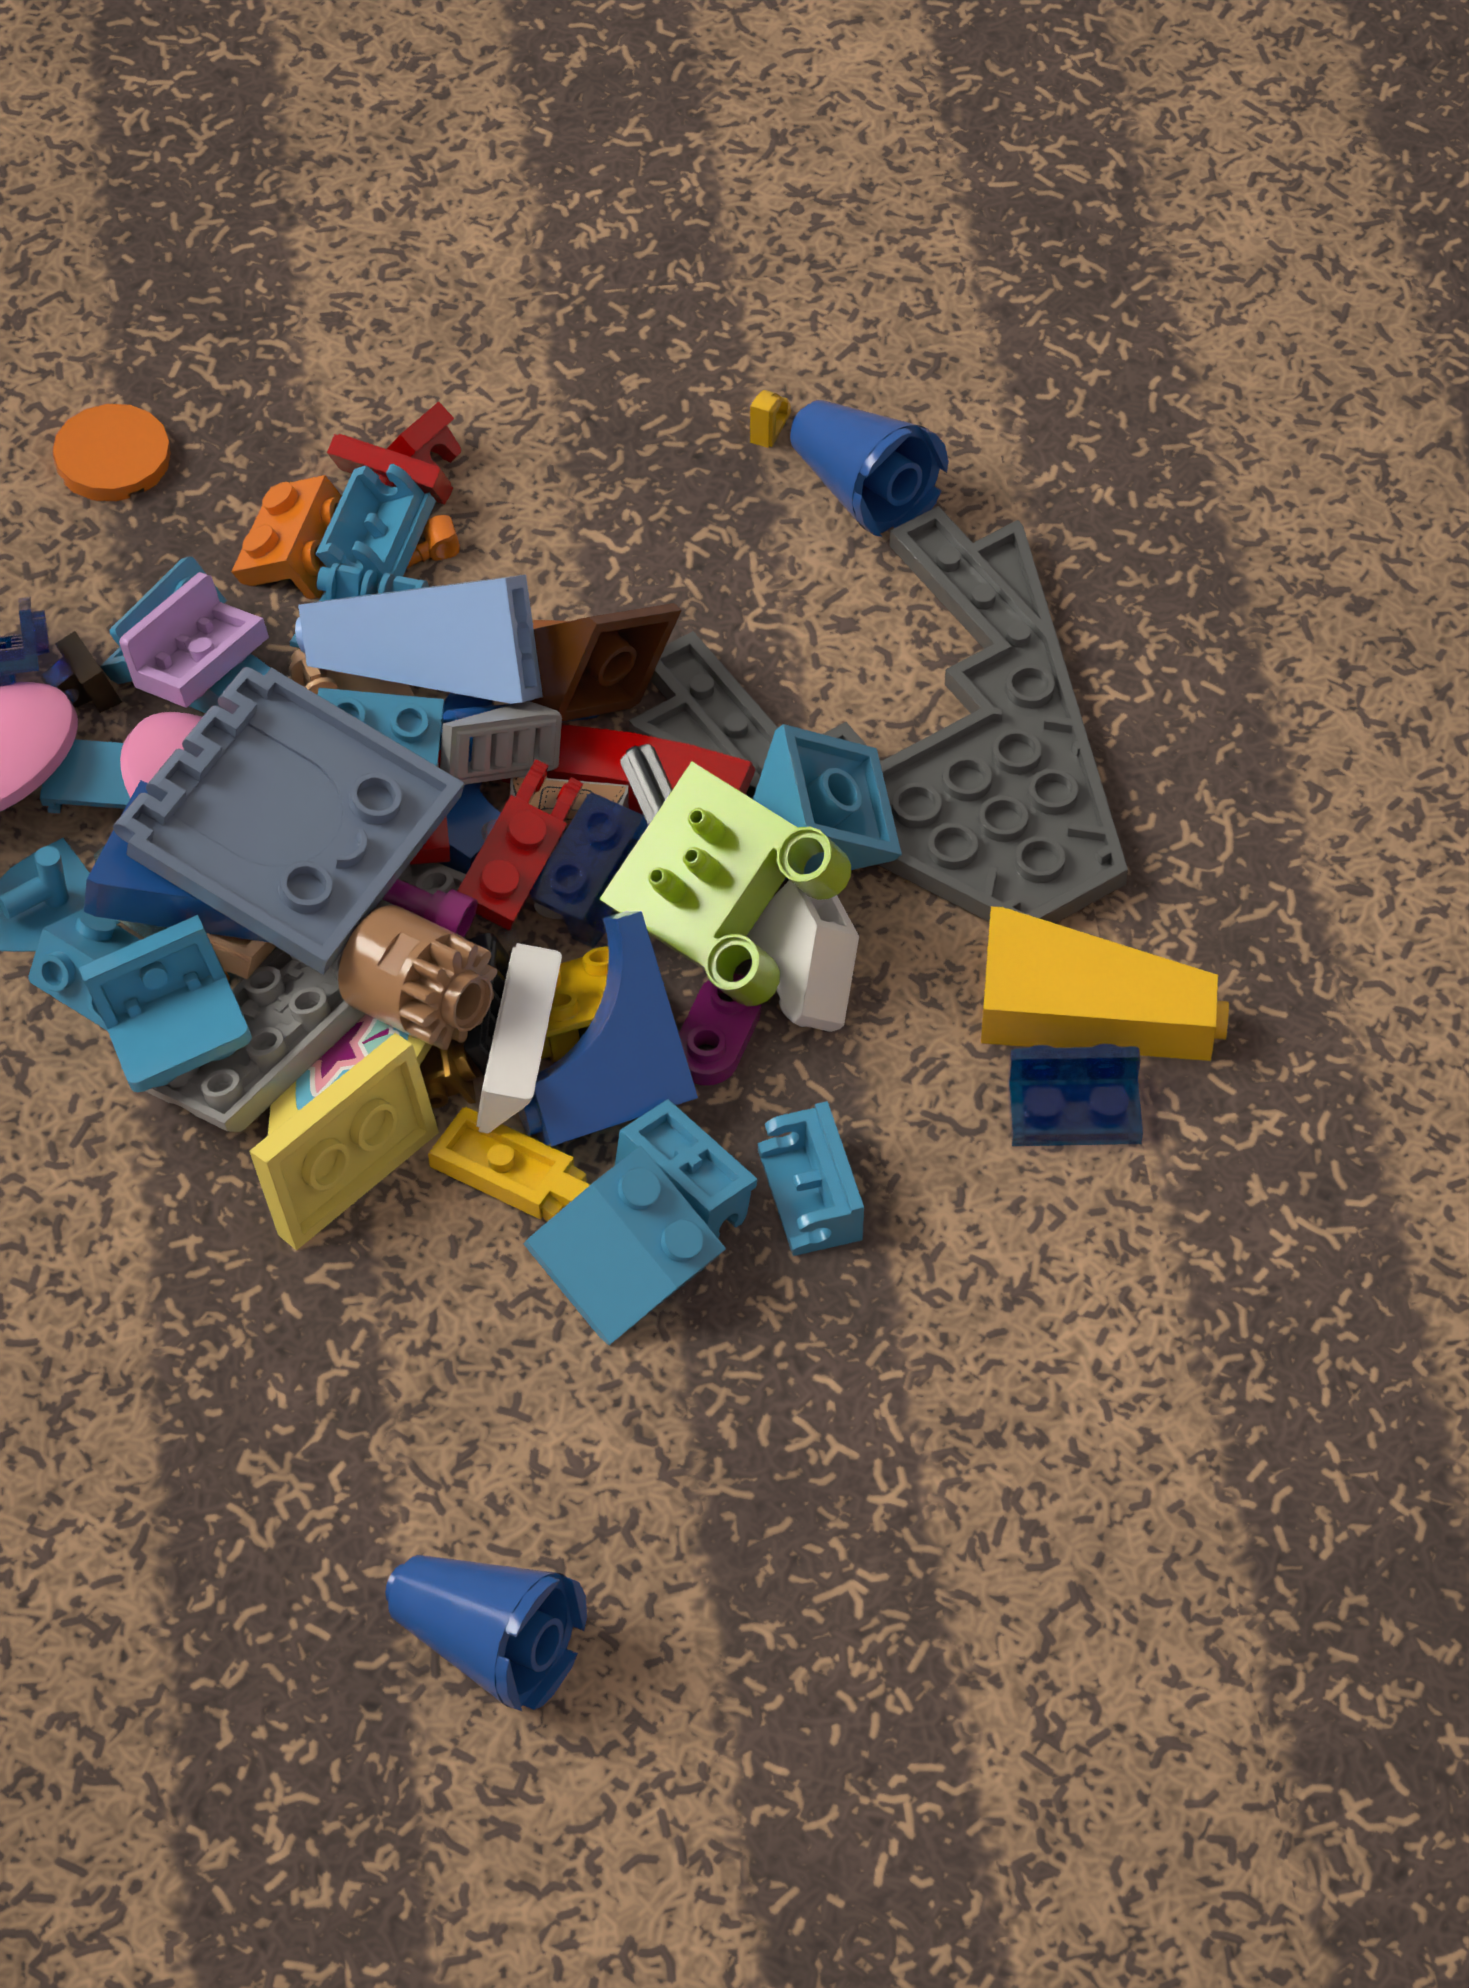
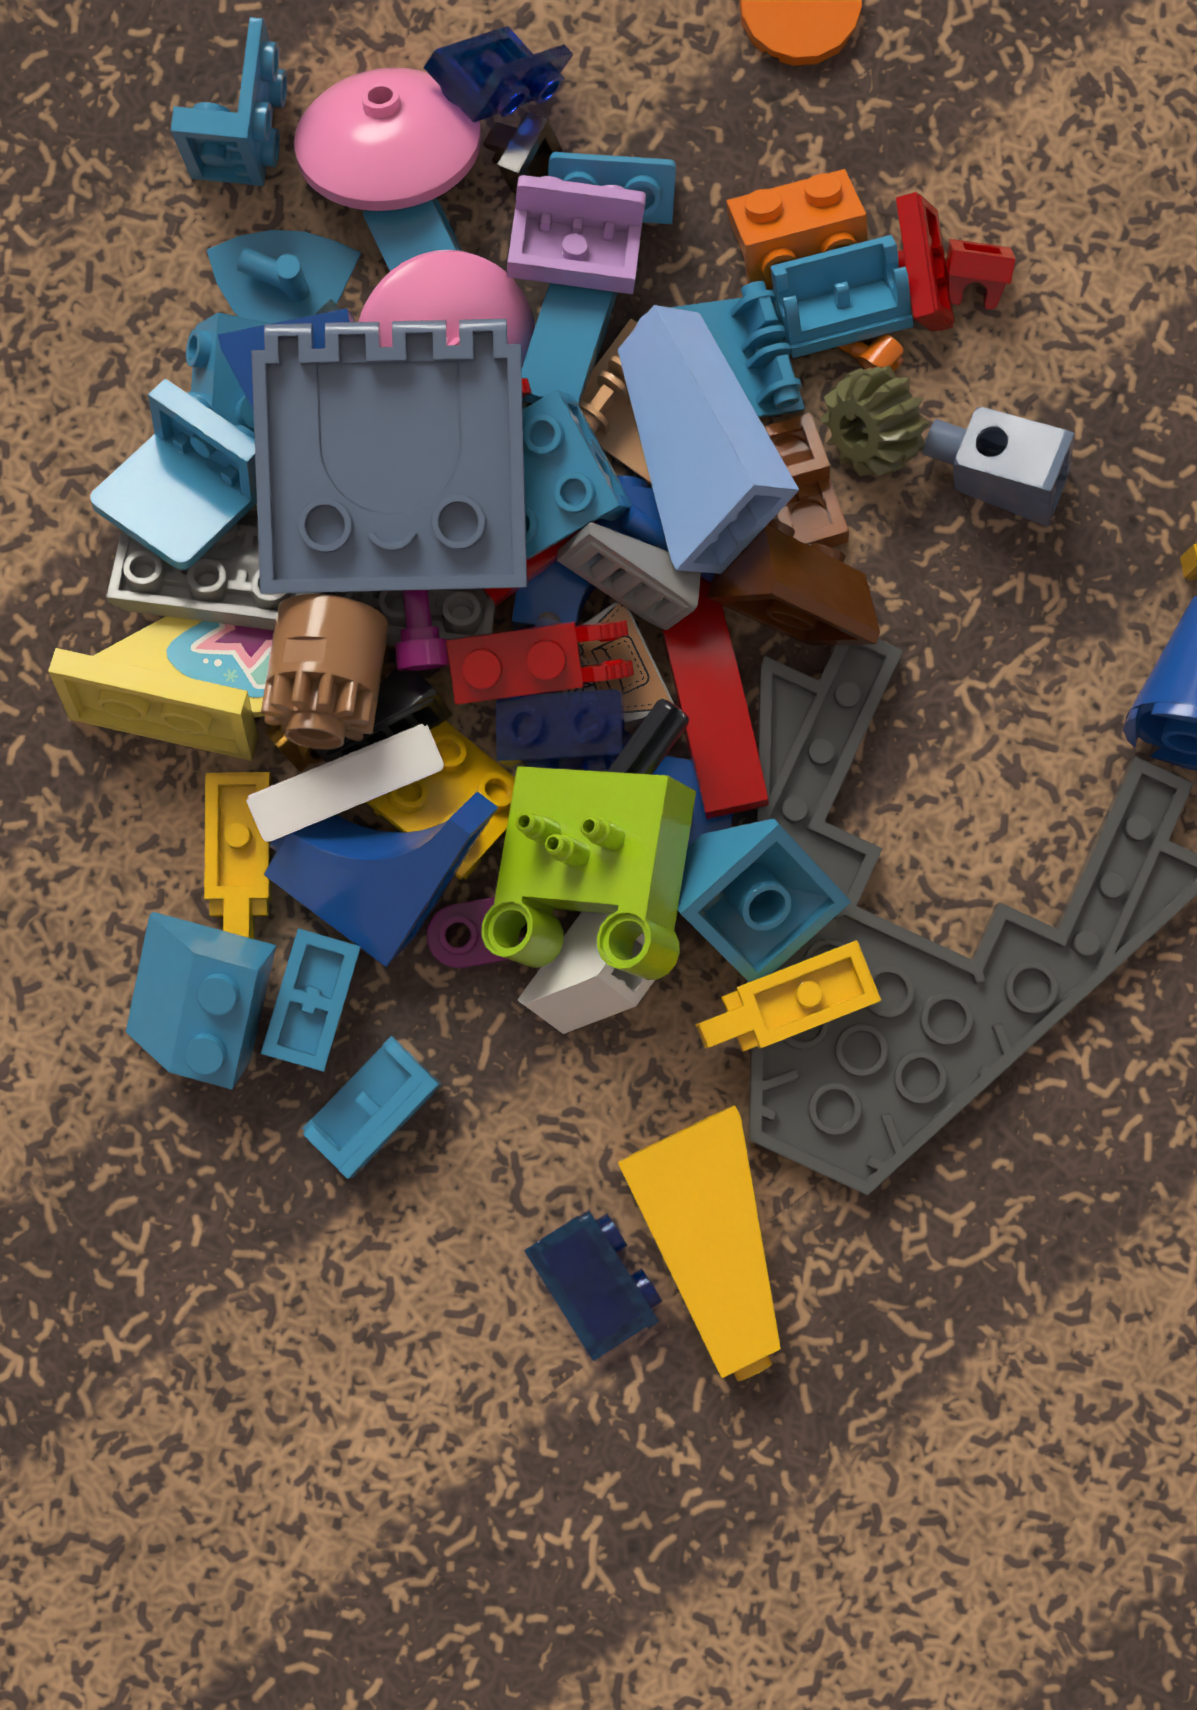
camera: 60 degrees right, 30 degrees up
none -> yellow hinge [695,940,882,1052]
none -> olive gear [820,365,930,477]
none -> sand blue torso [923,407,1075,527]

